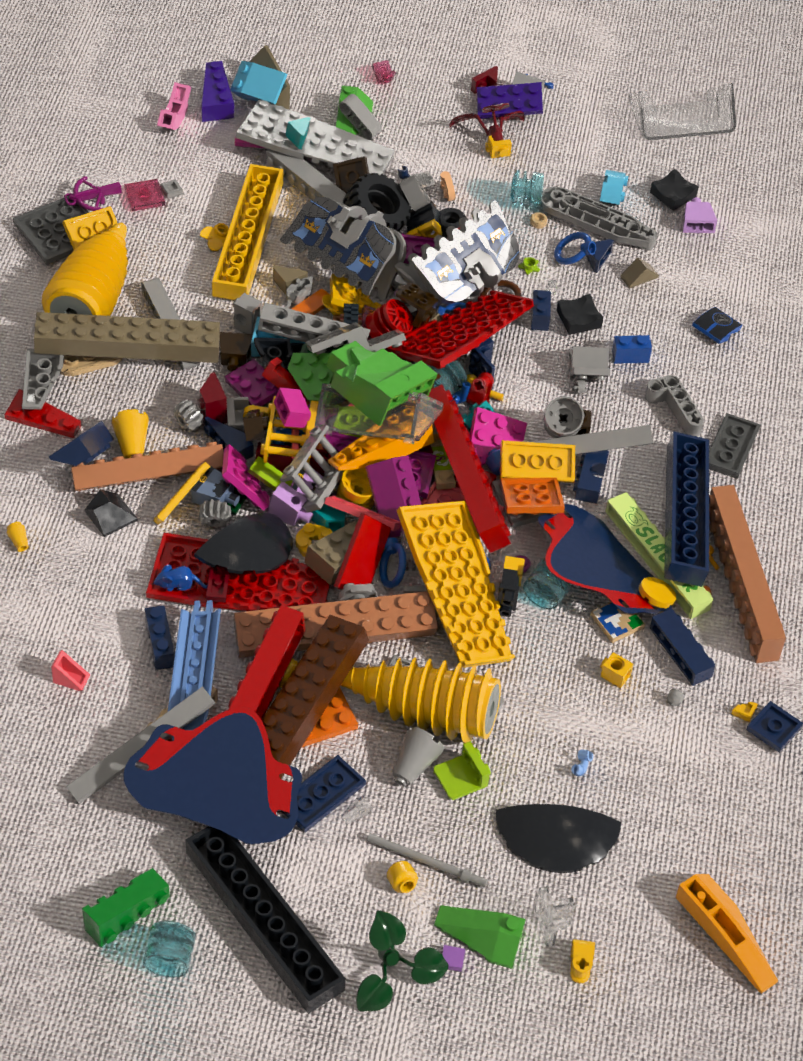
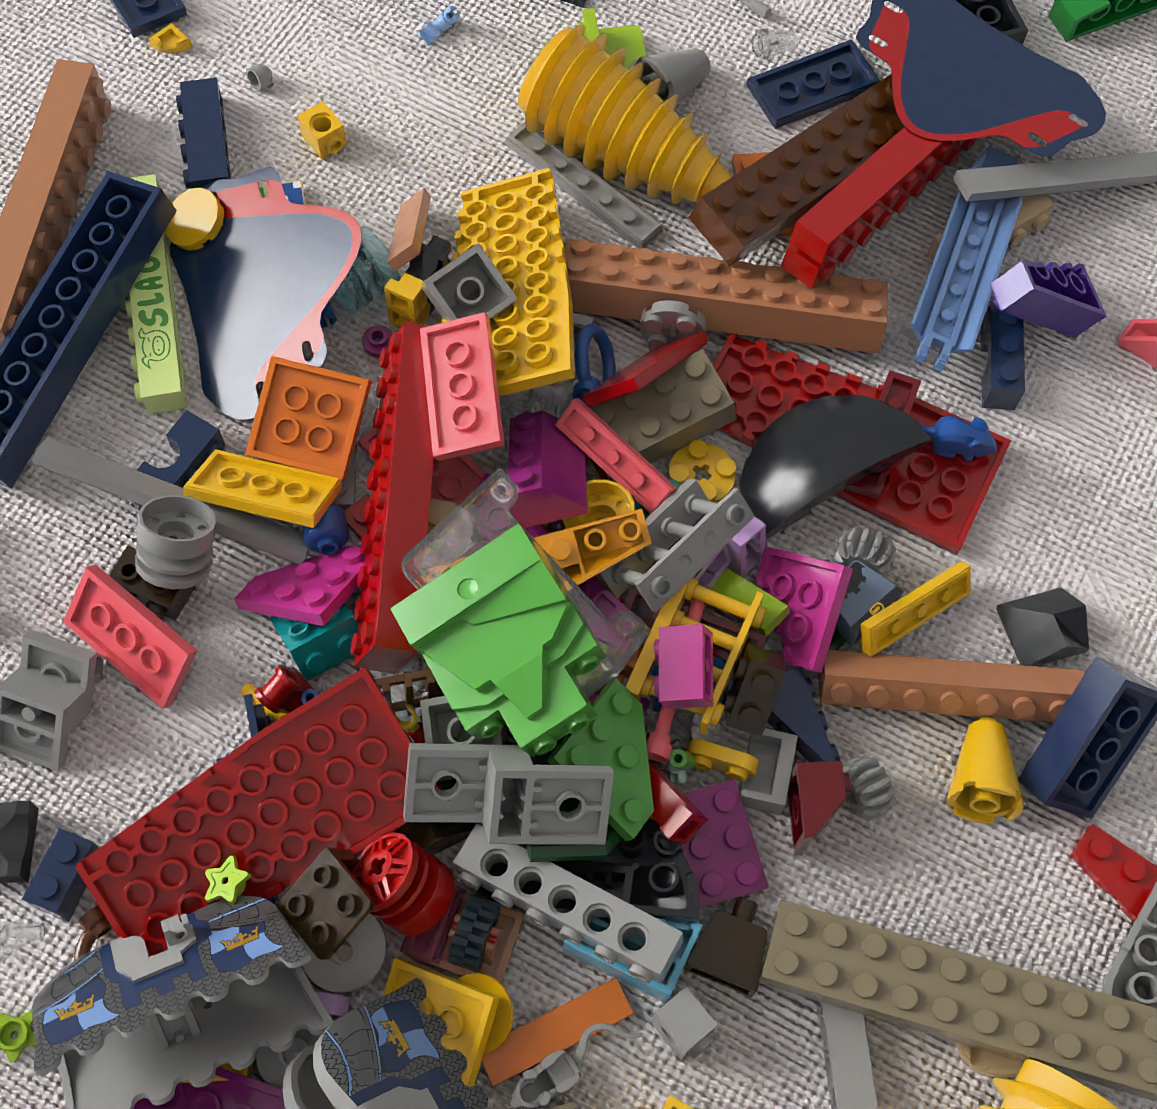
camera: 160 degrees left, 15 degrees up
none -> coral plate [63,564,198,709]
none -> lime plate [205,855,251,904]
none -> nougat tile [387,188,431,271]
none -> coral plate [420,312,505,461]
none -> light grey slope [421,243,518,322]
none -> dark purple wedge [990,261,1107,338]

